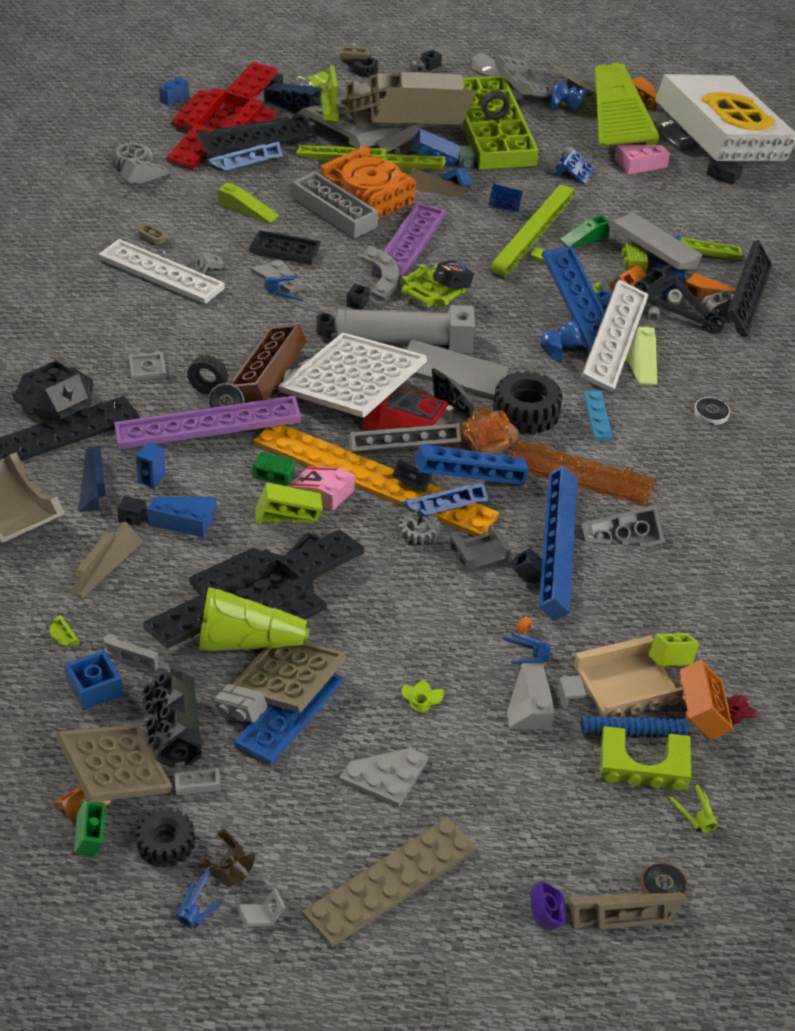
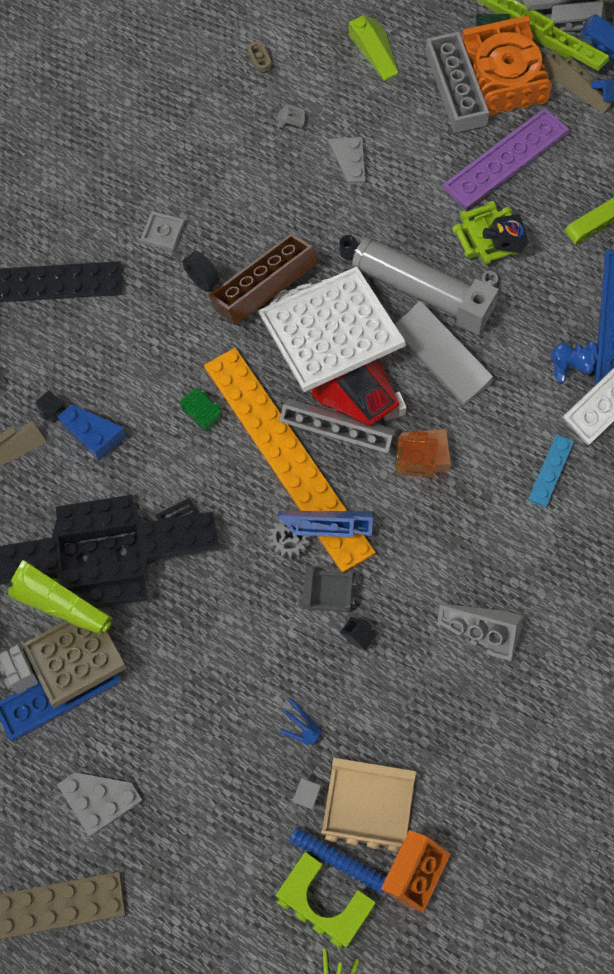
camera: 35 degrees right, 25 degrees up
black piece [12,360,94,420] -> none
dark blue wedge [78,446,106,512] -> none
white plate [99,239,225,304] -> none
medium lavender plate [115,396,301,449] -> none
blue brick [136,442,166,488] -> none
black tile [208,383,244,408] -> none
black plate [250,230,321,264] -> none
lime wedge [255,482,323,524] -> none
blue plant [265,275,303,301] -> none
bright pink slope [287,466,355,511] -> none
black brick [346,284,370,310] -> none
light grey plate [361,246,399,301] -> none
black piece [392,460,433,493] -> none
lime plate [402,680,444,712] -> none
blue brick [415,445,530,485] -> none
black wedge [431,368,476,424] -> none
black tyre [493,371,563,435] -> none
light grey wedge [507,663,554,729] -> none
clear orange piece [508,439,657,506] -> none
orange tile [515,616,533,635] -> none
blue brick [539,465,578,620] -> none
lime brick [648,633,700,667] -> none
dark red plate [727,695,758,724] -> none

